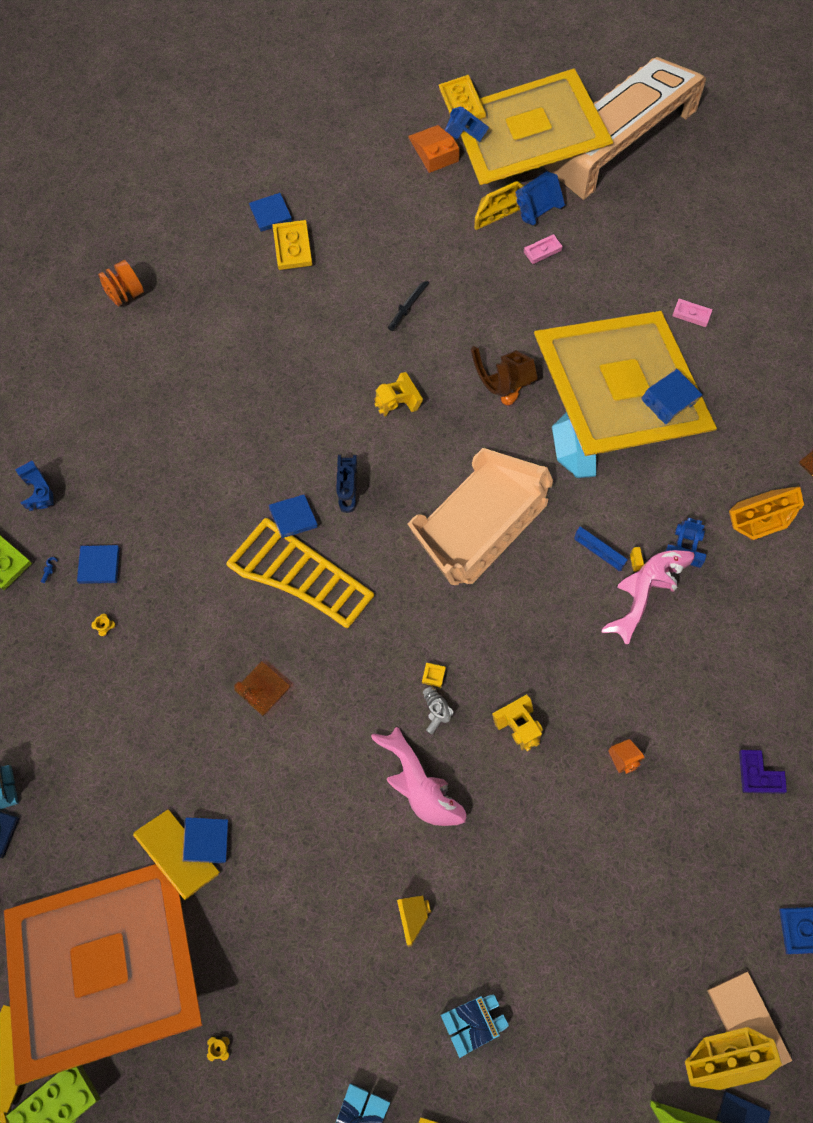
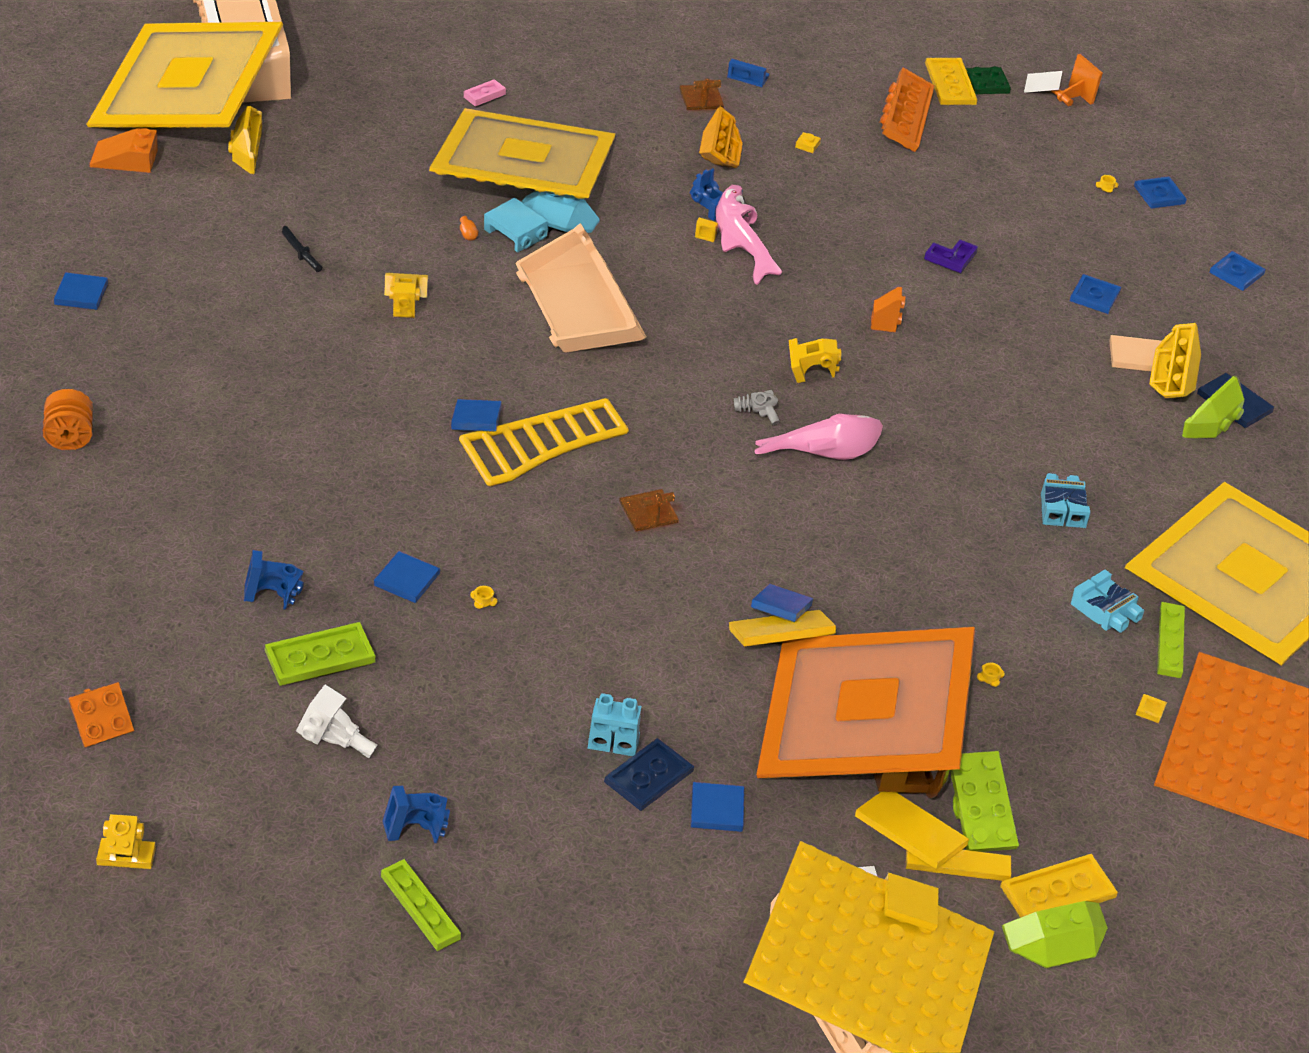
camera: 70 degrees left, 25 degrees down
blue hand [41,557,58,583] -> none
yellow plate [272,220,312,270] -> none
dark blue piece [336,454,357,513] -> none
yellow slope [397,896,431,947] -> none
yellow plate [422,663,446,688] -> none
yellow tile [439,75,486,119] -> none
blue tile [445,106,489,142] -> none
reddish brown piece [471,346,537,397] -> none
blue panel [515,172,565,225] -> none
bright pink plate [524,234,562,264] -> none
blue tile [574,526,628,571] -> none
blue panel [641,369,702,424] -> none
none -> medium azure panel [484,198,548,253]

